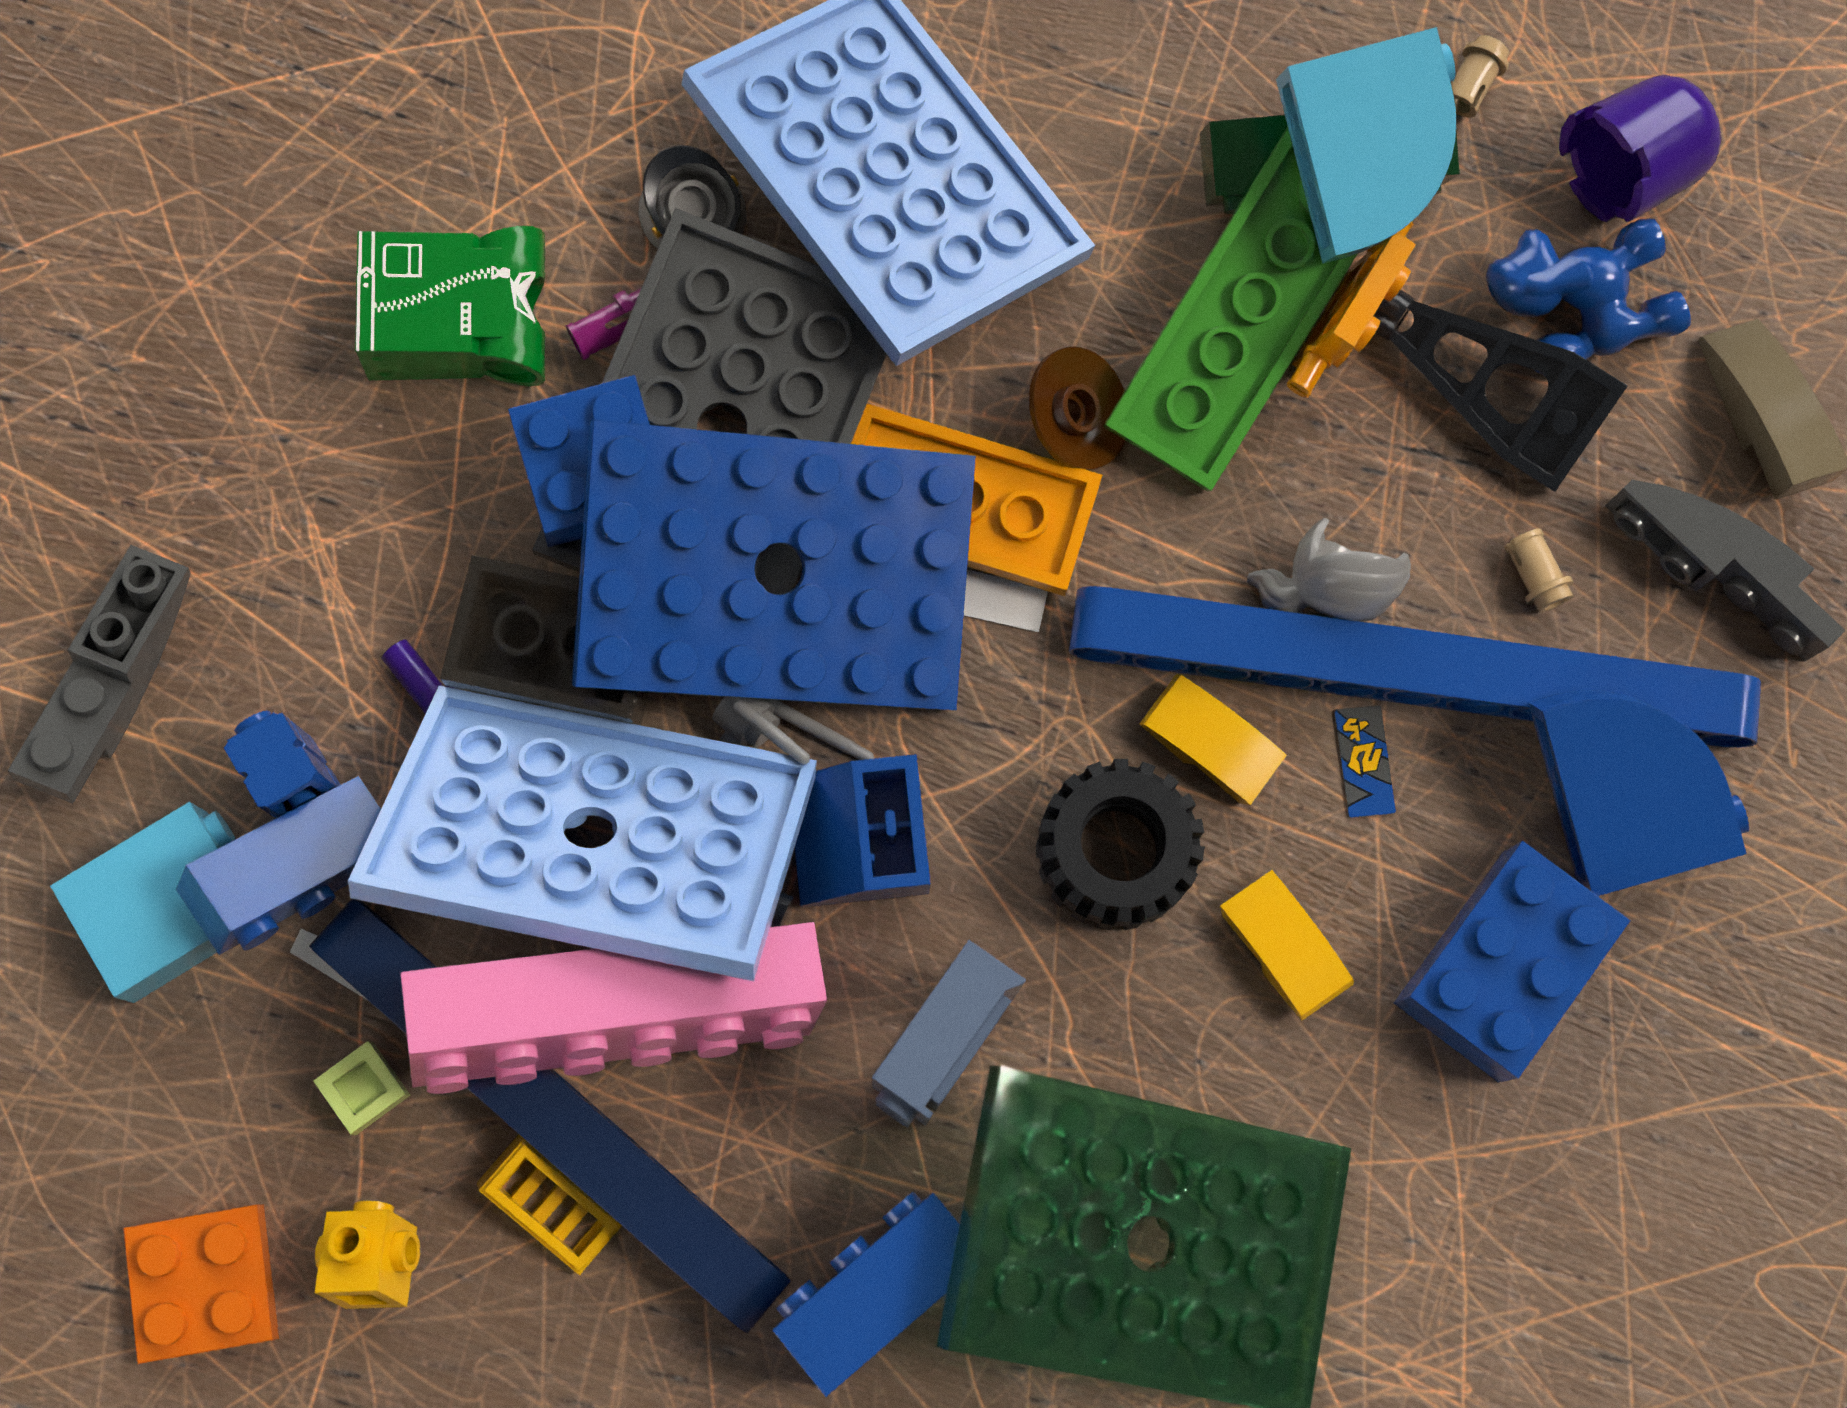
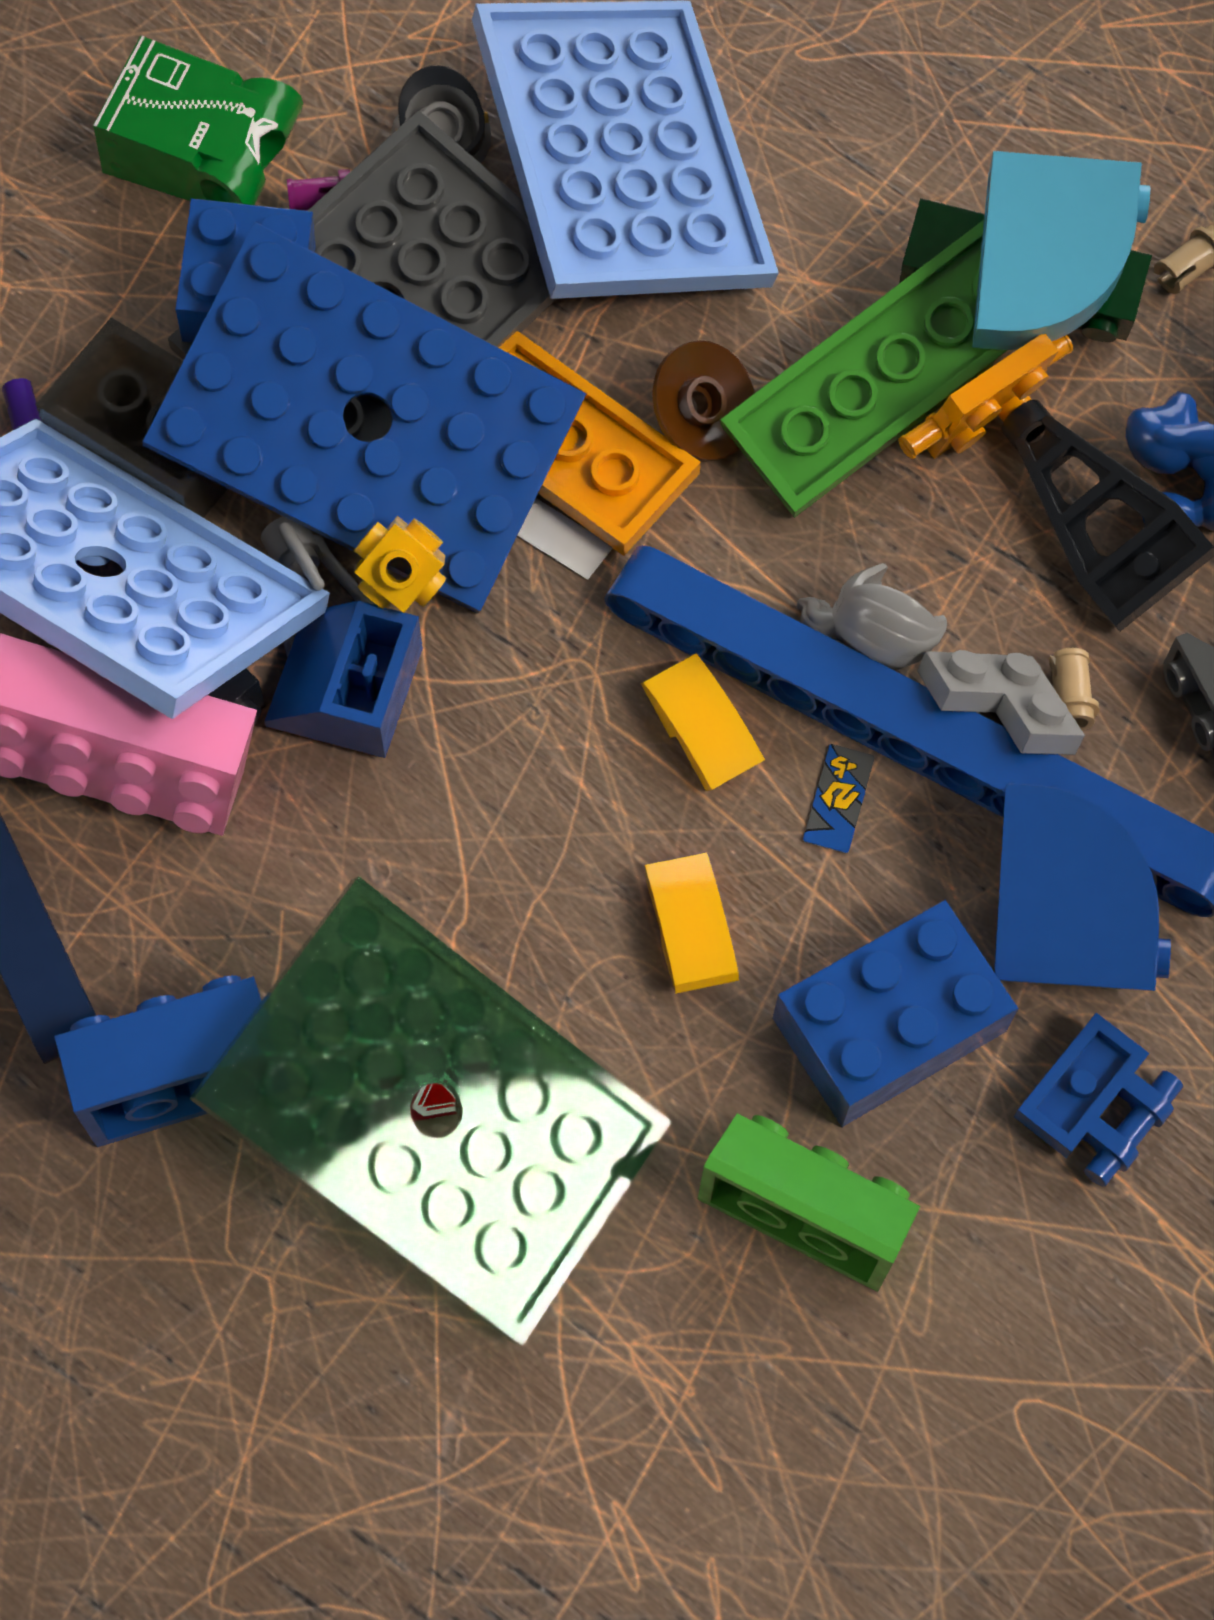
camera: 25 degrees right, 10 degrees down
sand blue window [872,940,1026,1128] -> none
black tyre [1036,759,1205,930] -> none
none -> yellow brick [354,515,447,613]
none -> bright green slope [697,1113,920,1292]
none -> light grey plate [917,650,1085,755]
none -> blue plate [1014,1013,1183,1187]

